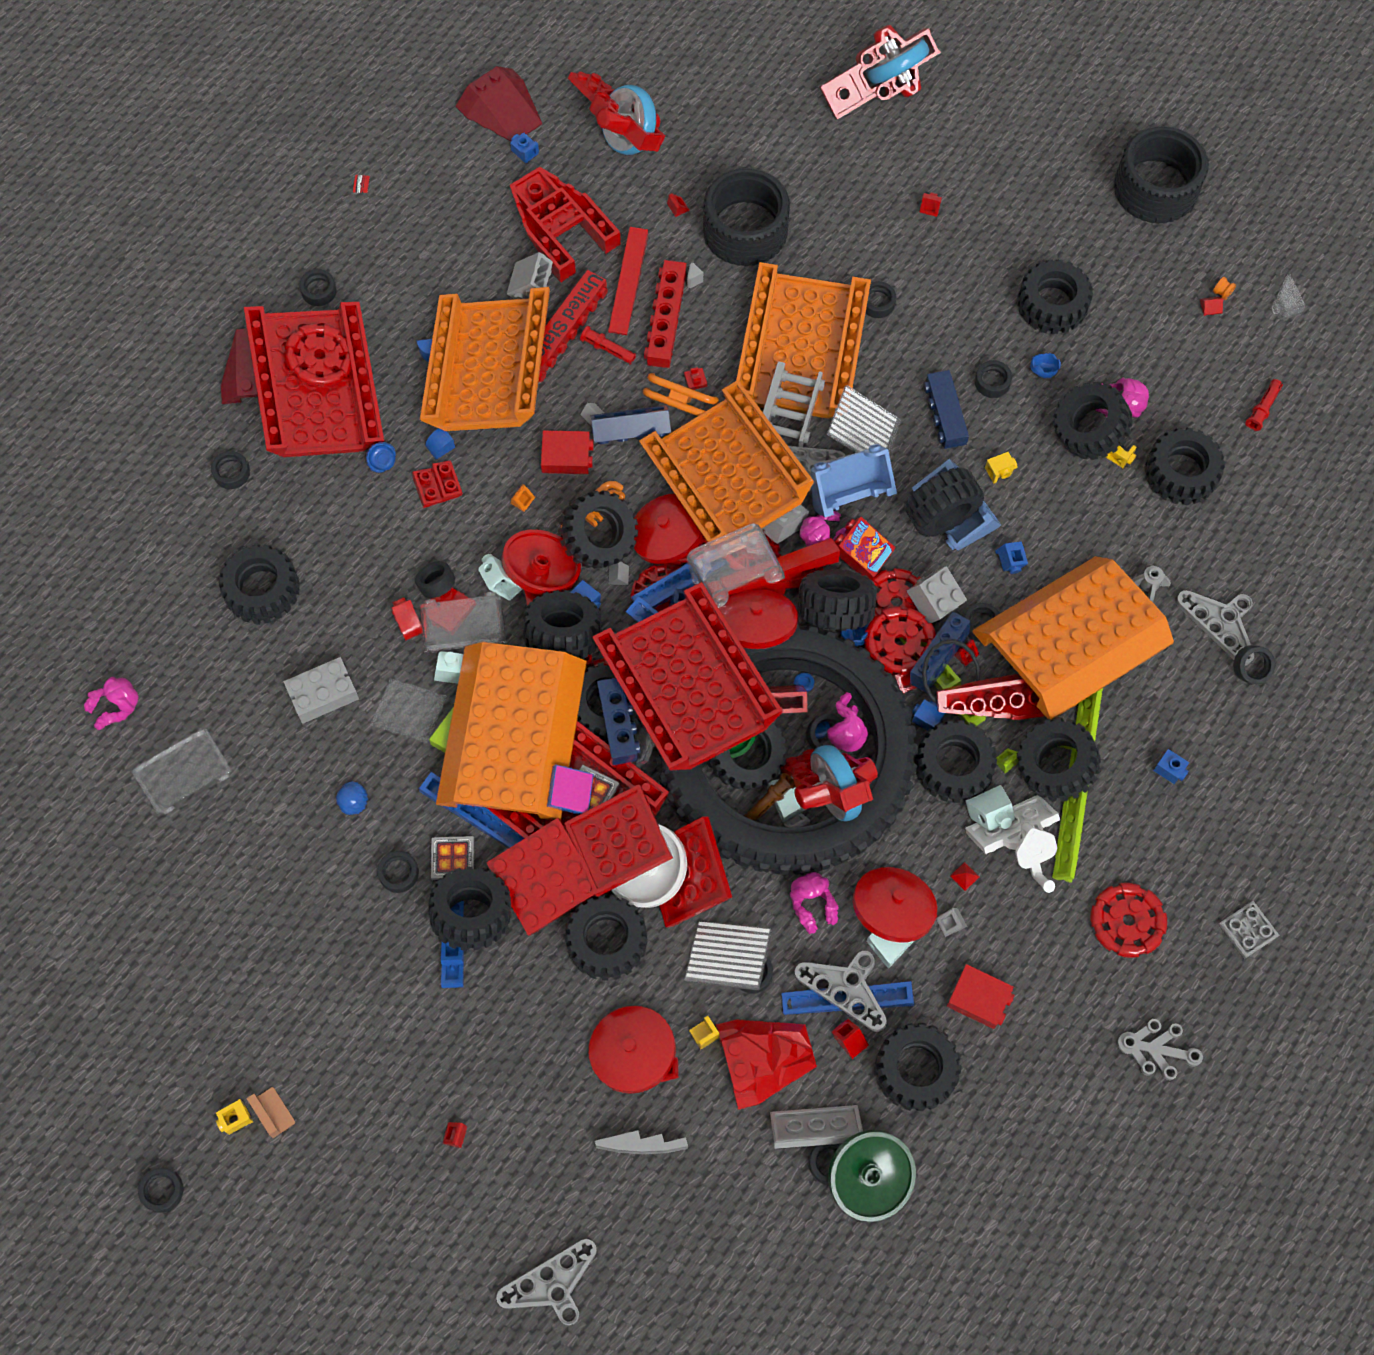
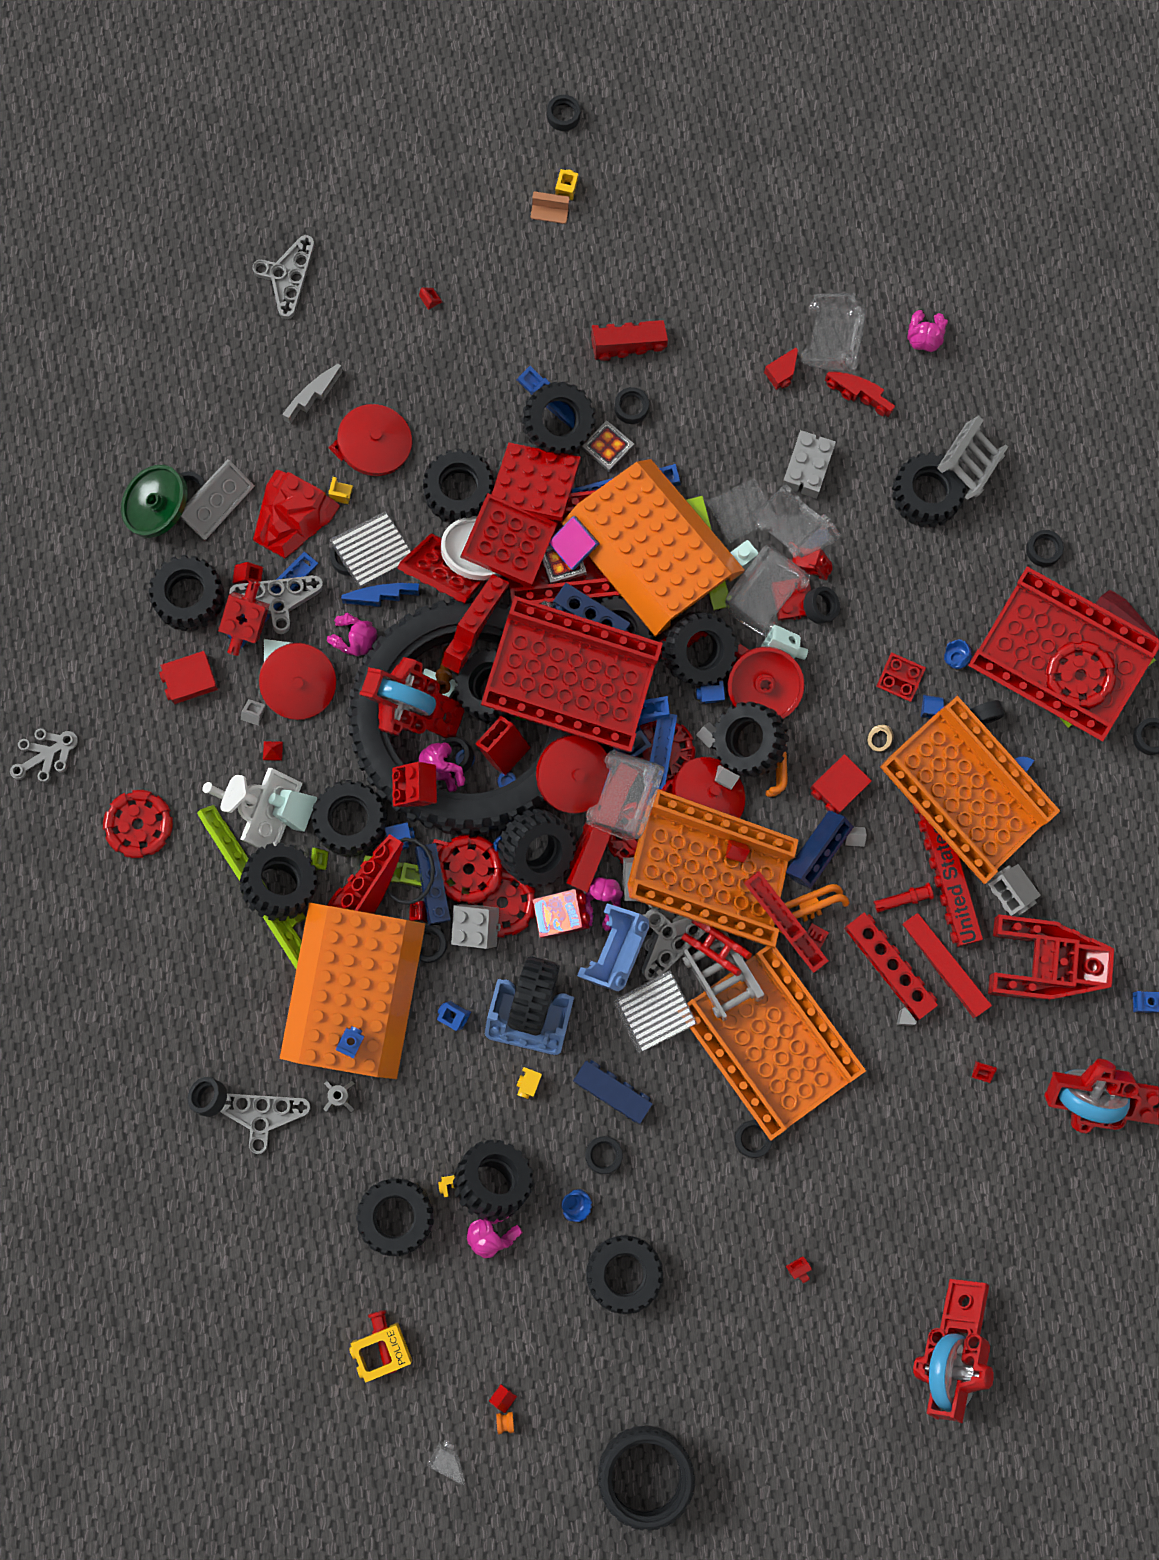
camera: 130 degrees right, 10 degrees up
blue hair [336,781,368,815] -> none
orange slope [510,484,535,512] -> none
black tyre [703,168,790,266] -> none
blue brick [1153,749,1189,784] -> none
light grey tile [1219,901,1280,959] -> none
none -> red brick [218,580,270,656]
none -> blue brick [335,1026,364,1059]
none -> blue slope [341,583,420,607]
none -> yellow window [349,1323,412,1383]
none -> red slope [392,761,437,807]
none -> red arch [442,574,509,674]
none -> red wedge [591,320,668,361]
none -> red piece [681,920,752,976]
none -> light grey slope [715,765,740,790]
none -> red slope [725,839,750,863]
none -> red slope [743,871,828,973]
none -> clear windscreen [753,484,841,558]
none -> red slope [764,348,798,390]
none -> red slope [825,372,895,417]
none -> tan piece [867,725,894,752]
none -> light grey fence [937,415,1008,499]
none -> black tyre [970,700,1005,725]

